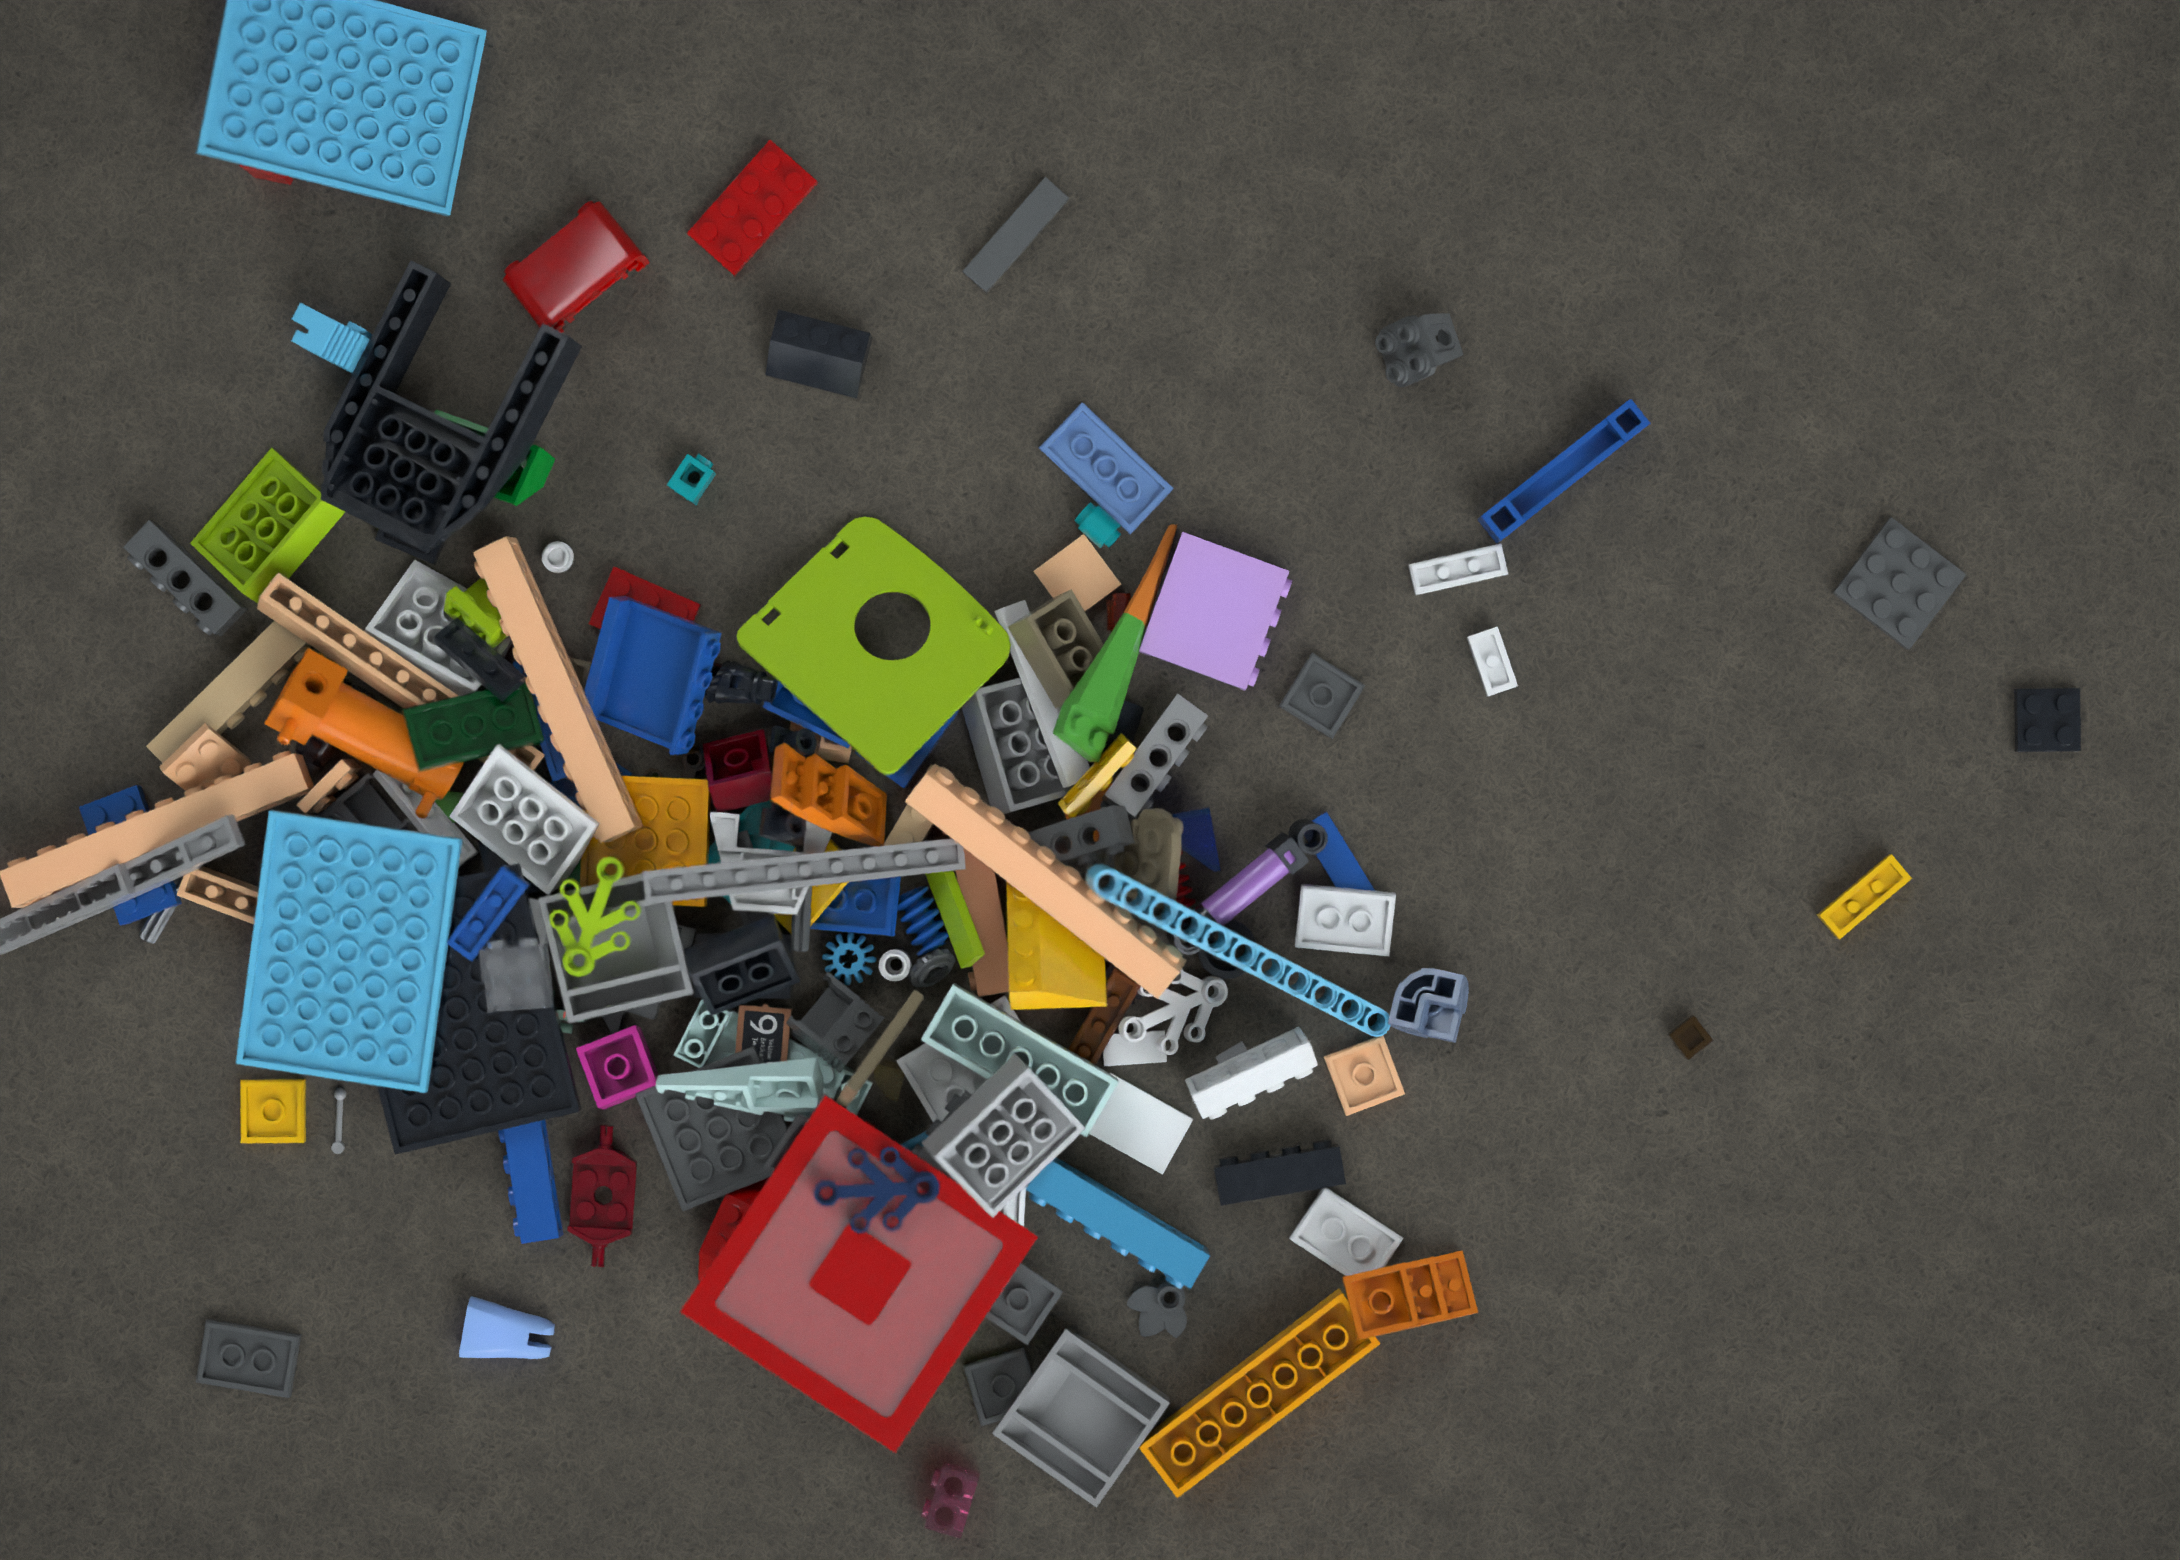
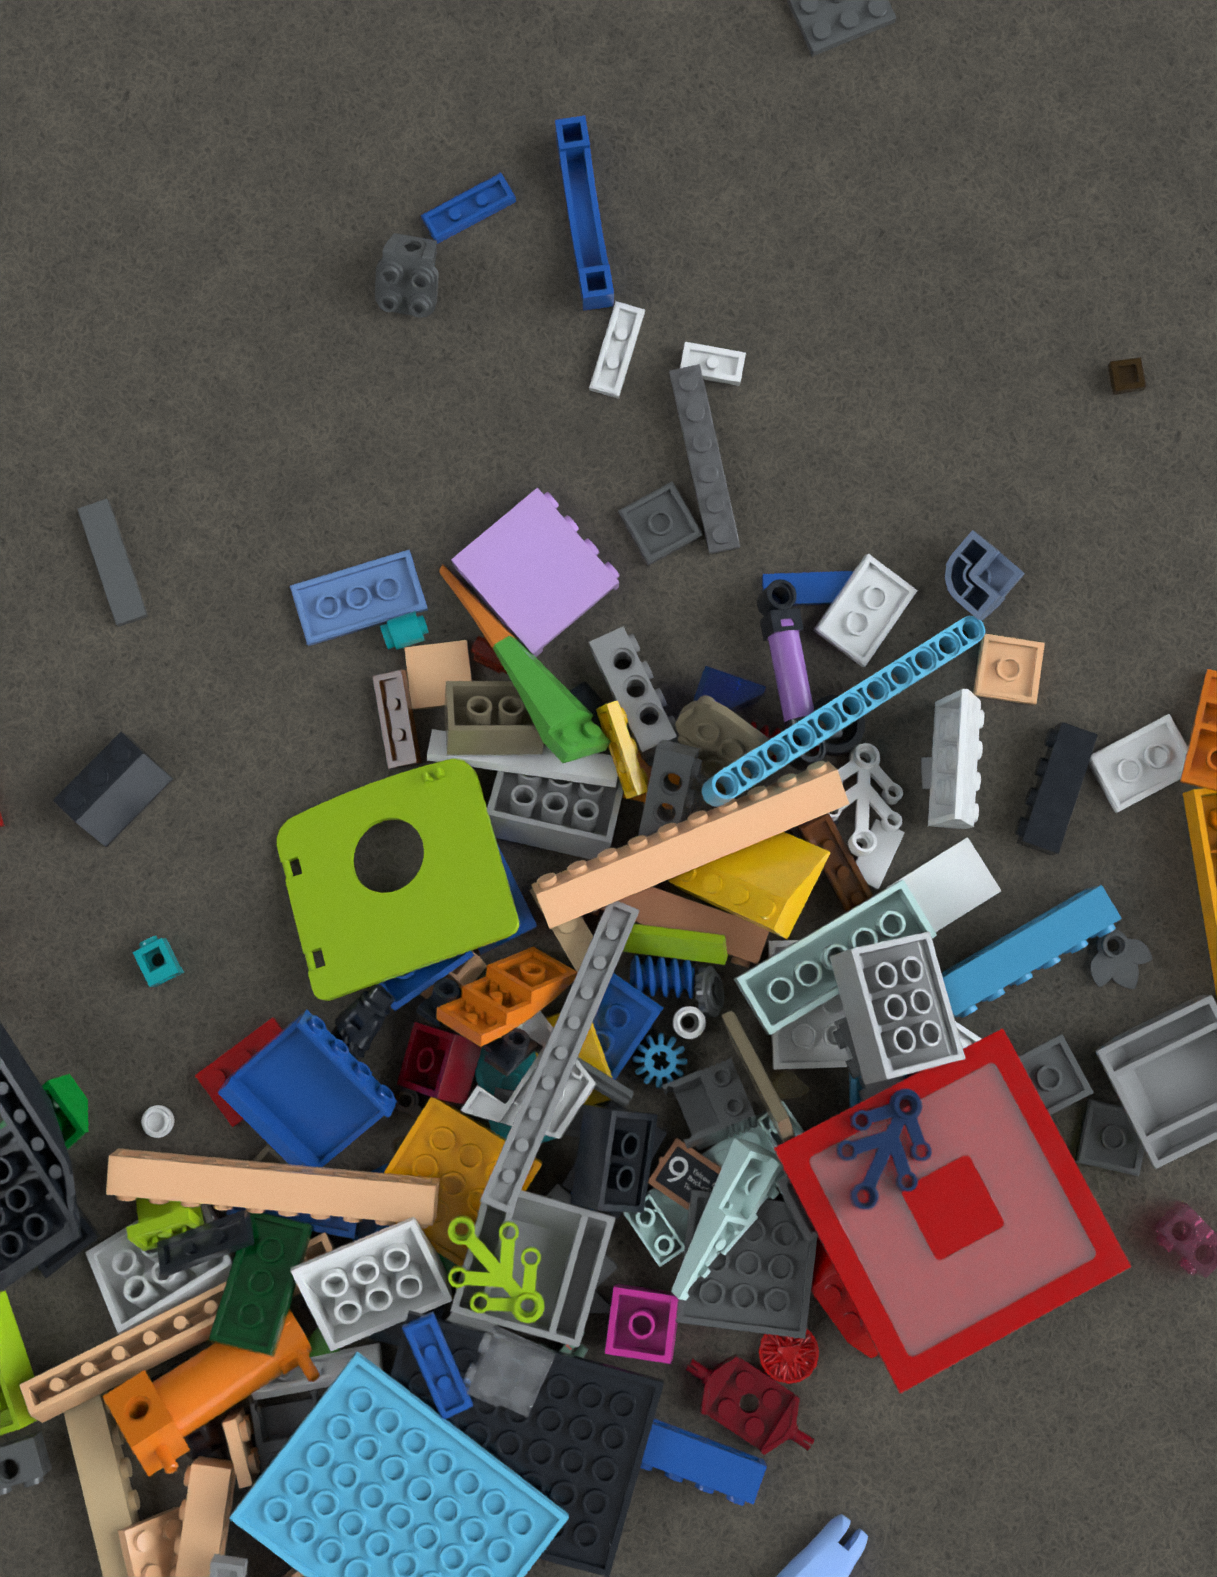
camera: 70 degrees left, 5 degrees down
yellow plate [1817,854,1912,939] -> none
none -> plate [372,670,422,769]
none -> blue tile [421,173,516,244]
none -> flat silver plate [669,364,740,555]
none -> red wheel [758,1328,819,1384]

